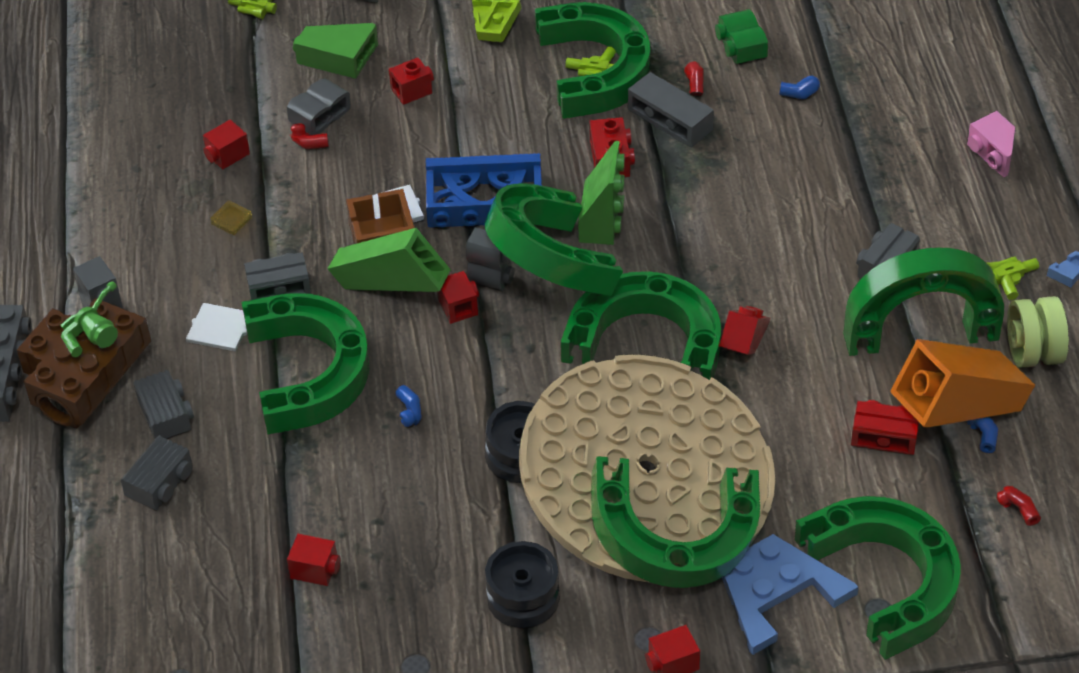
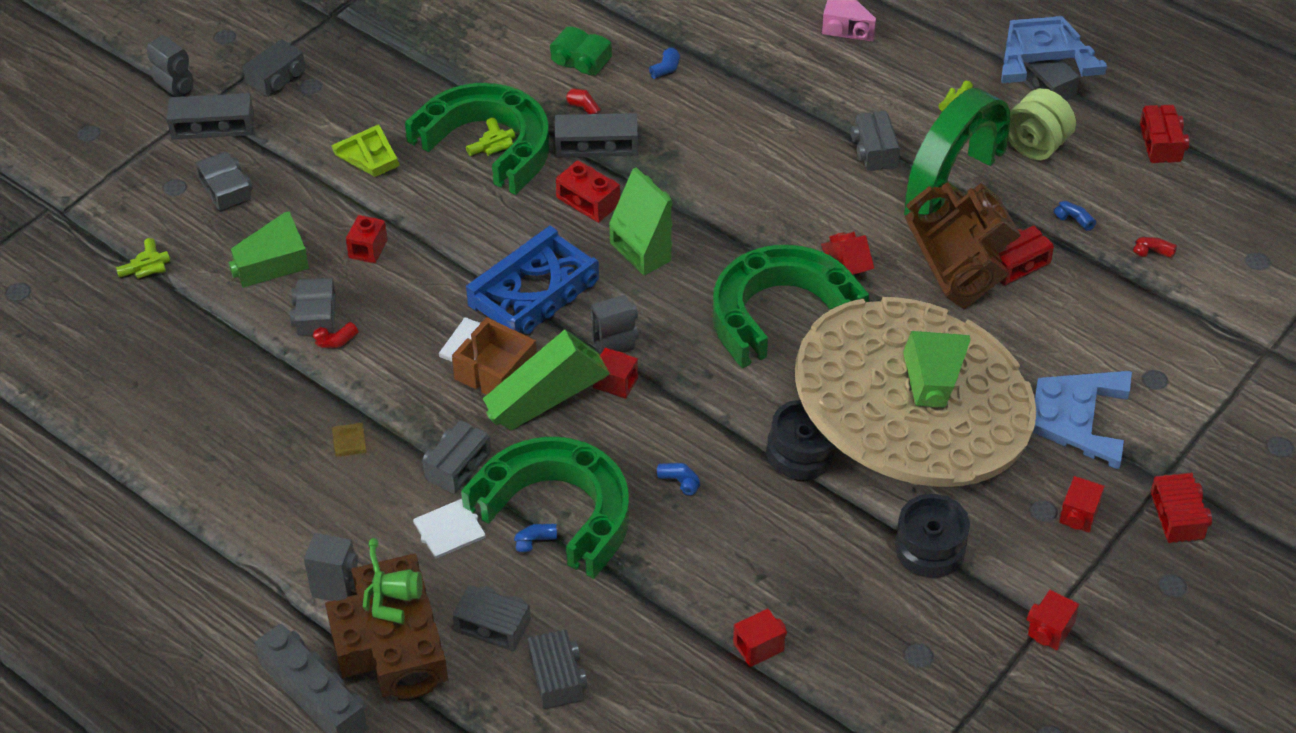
camera: 45 degrees left, 0 degrees up
red brick [203,119,250,170] -> none
green piece [485,183,623,296] -> none
green piece [591,456,760,588] -> none
green piece [794,496,961,660] -> none
orange slope [890,339,1035,427] -> none
none -> blue arm [514,524,557,552]
none -> bright green slope [903,331,971,408]
none -> reddish brown piece [904,182,1021,309]

